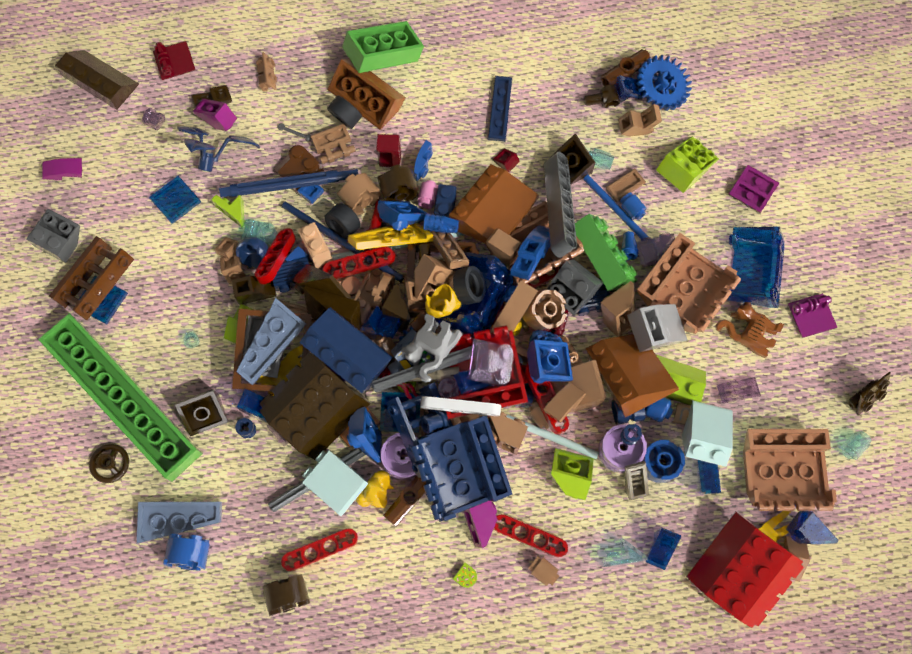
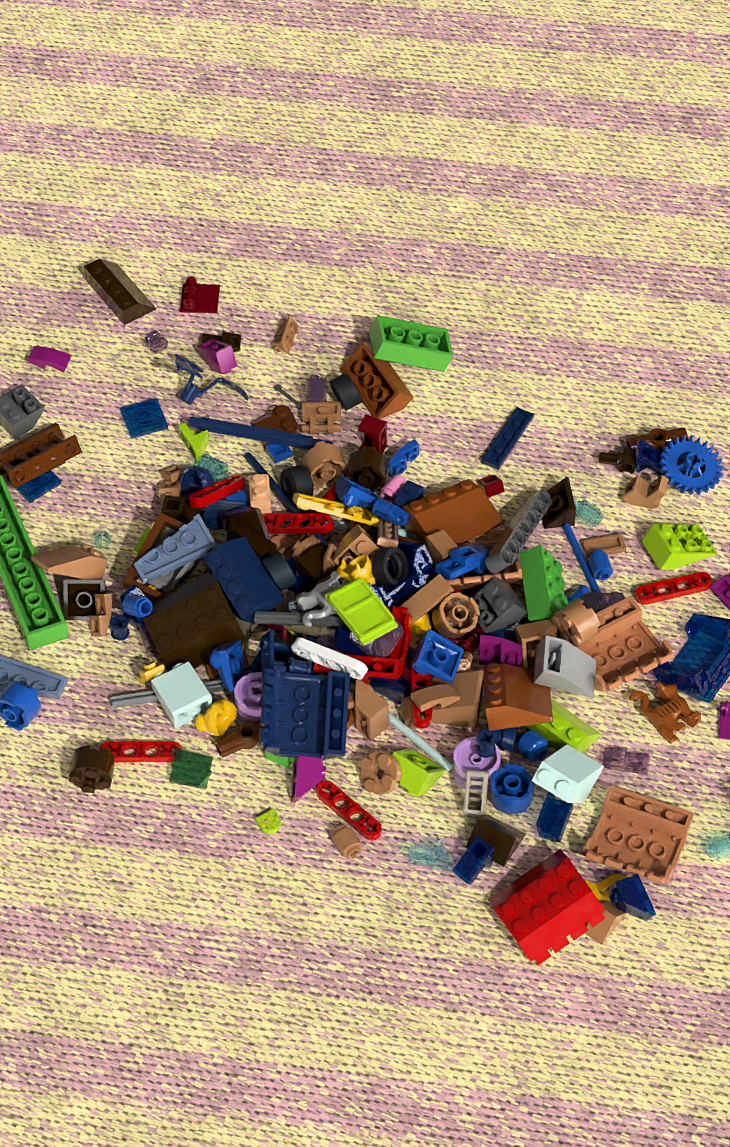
camera: 25 degrees right, 20 degrees down
none -> medium nougat slope [31,543,108,579]
none -> medium nougat slope [89,593,112,637]
none -> blue brick [122,594,153,617]
none -> yellow slope [136,661,164,684]
none -> clear green piece [169,748,213,789]
none -> black wheel [262,551,297,592]
none -> clear purple slope [307,375,327,402]
none -> lime piece [324,577,398,646]
none -> medium nougat plate [360,751,401,794]
none -> dark brown slope [466,815,526,867]
none -> magenta slope [479,635,522,667]
none -> medium nougat brick [551,598,601,647]
none -> red beam [635,572,712,605]

